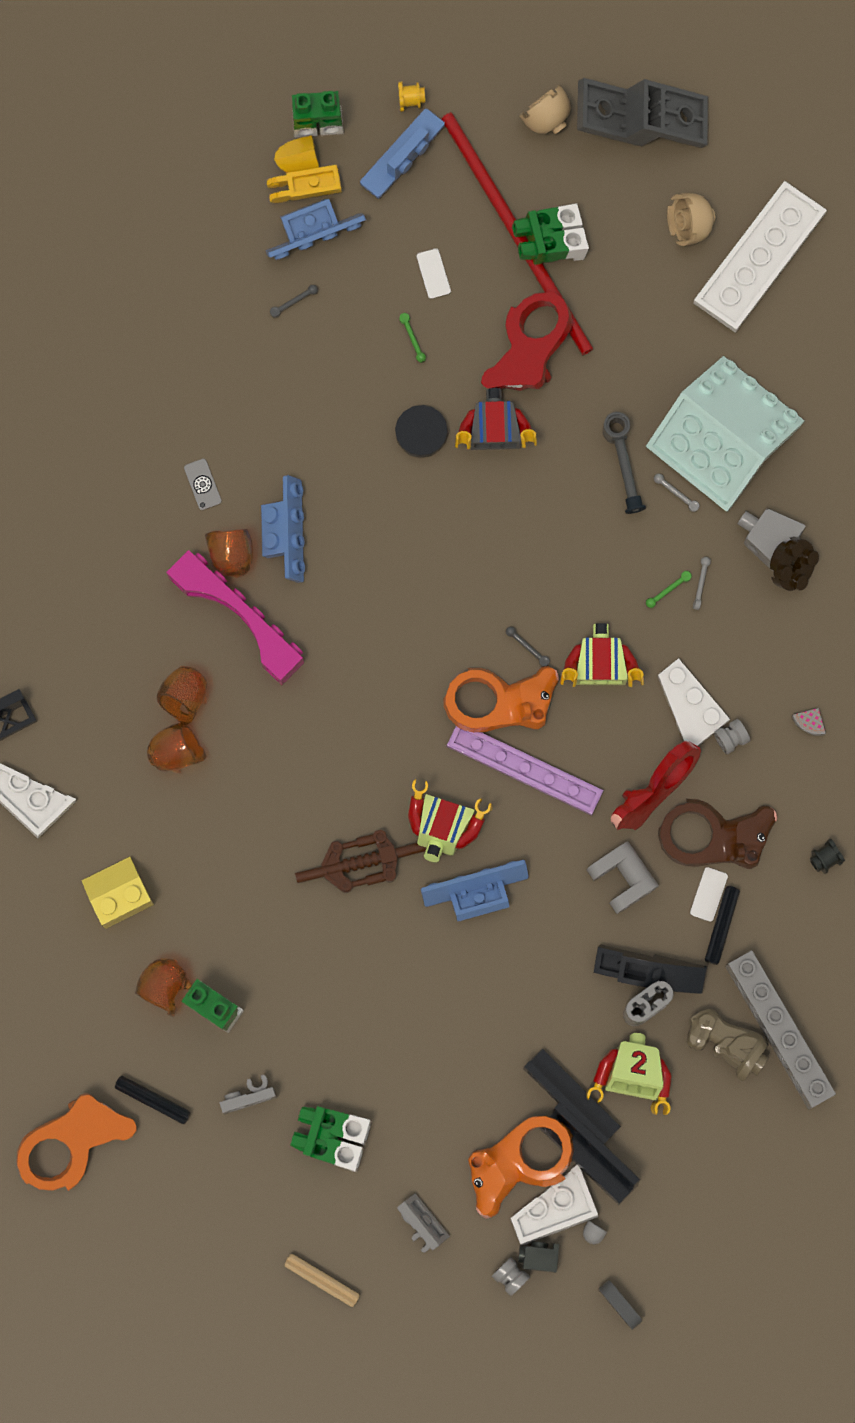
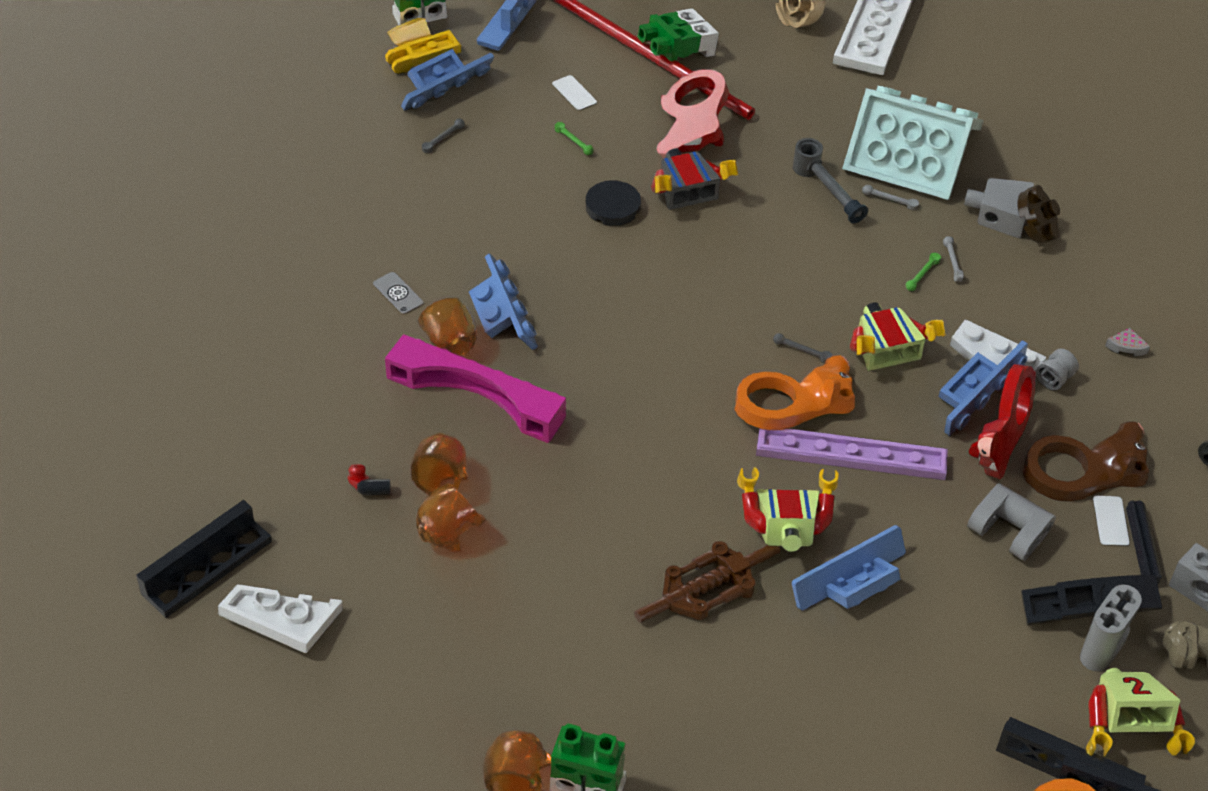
camera: 20 degrees left, 30 degrees down
light yellow slope [82,857,154,929] -> none
none -> black arm [347,464,391,496]
none -> medium blue bracket [939,340,1028,436]

